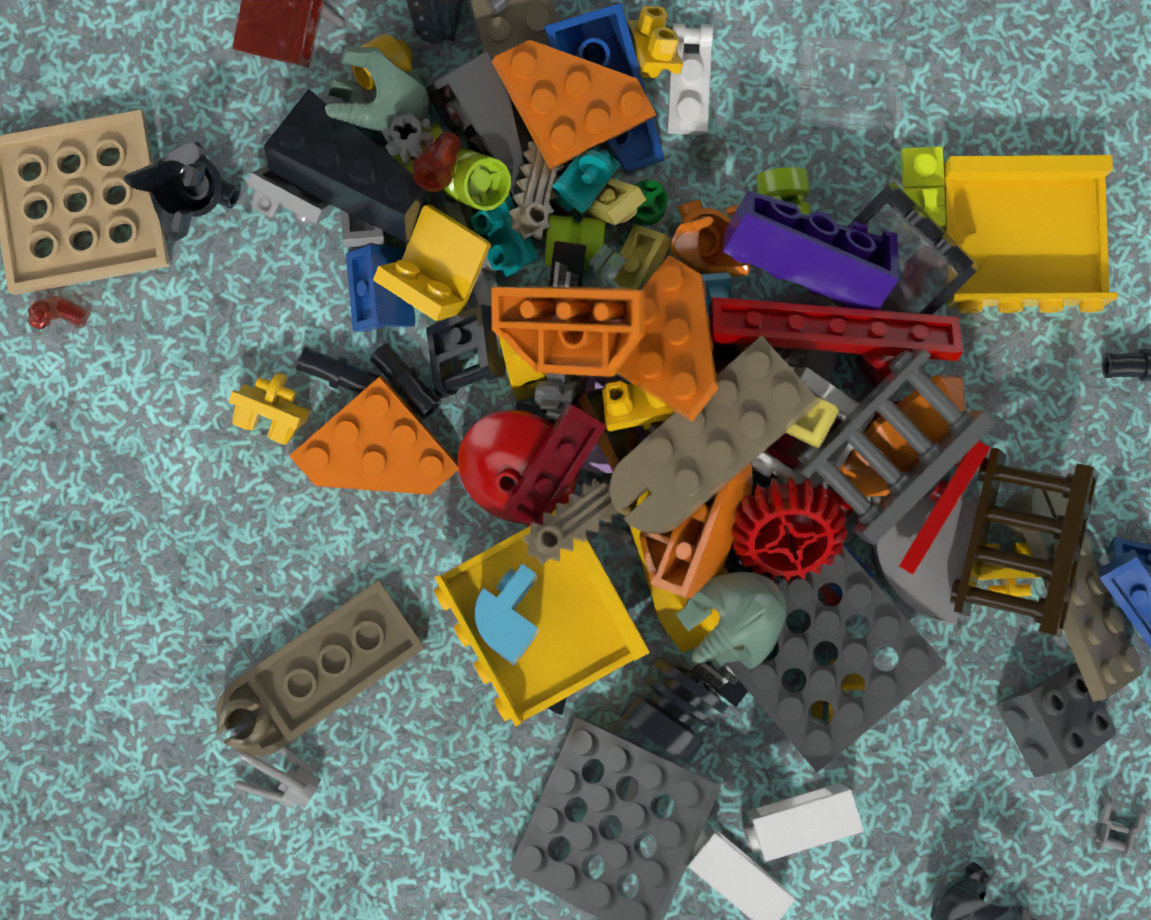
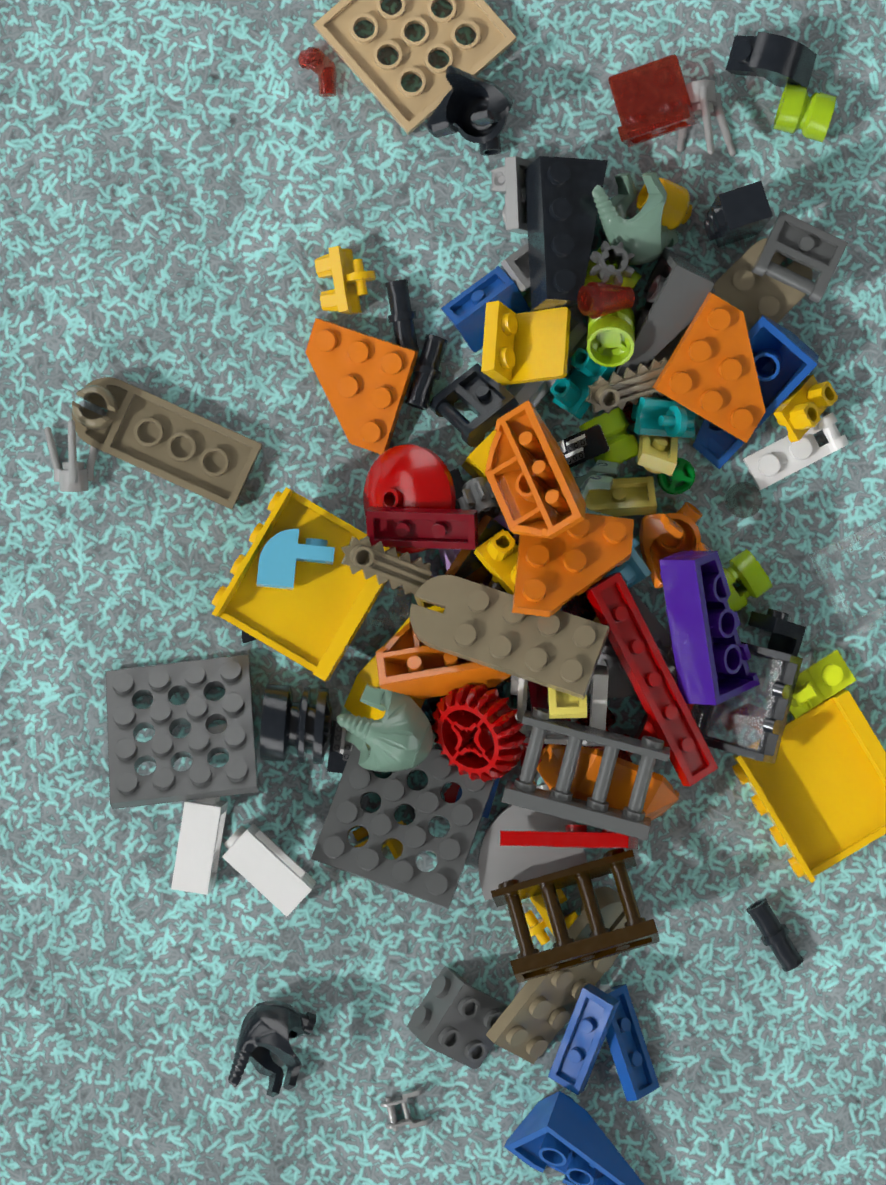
camera: 50 degrees right, 5 degrees up
none -> black bracket [748,608,806,656]

